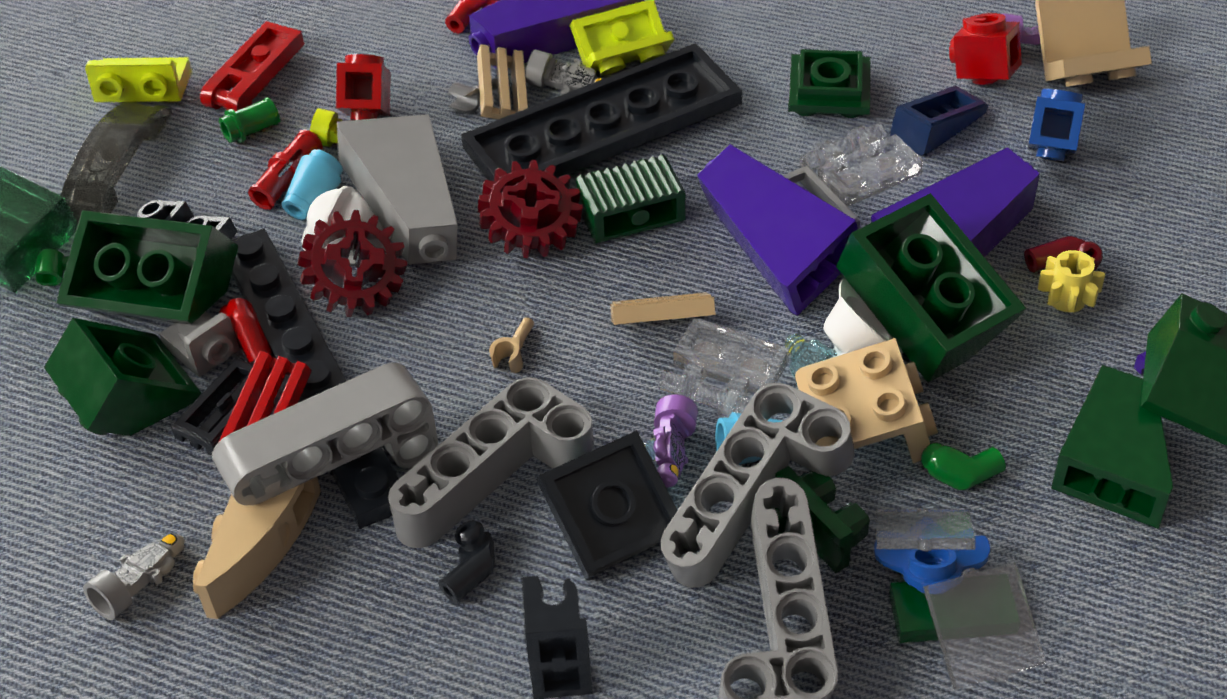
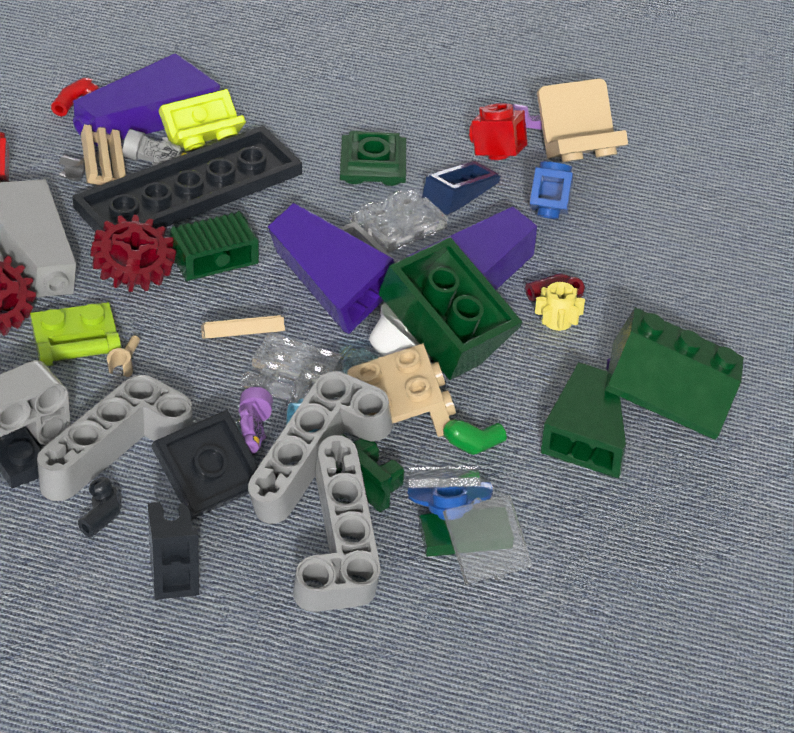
camera: 10 degrees left, 5 degrees down
none -> lime plate [30,302,121,366]

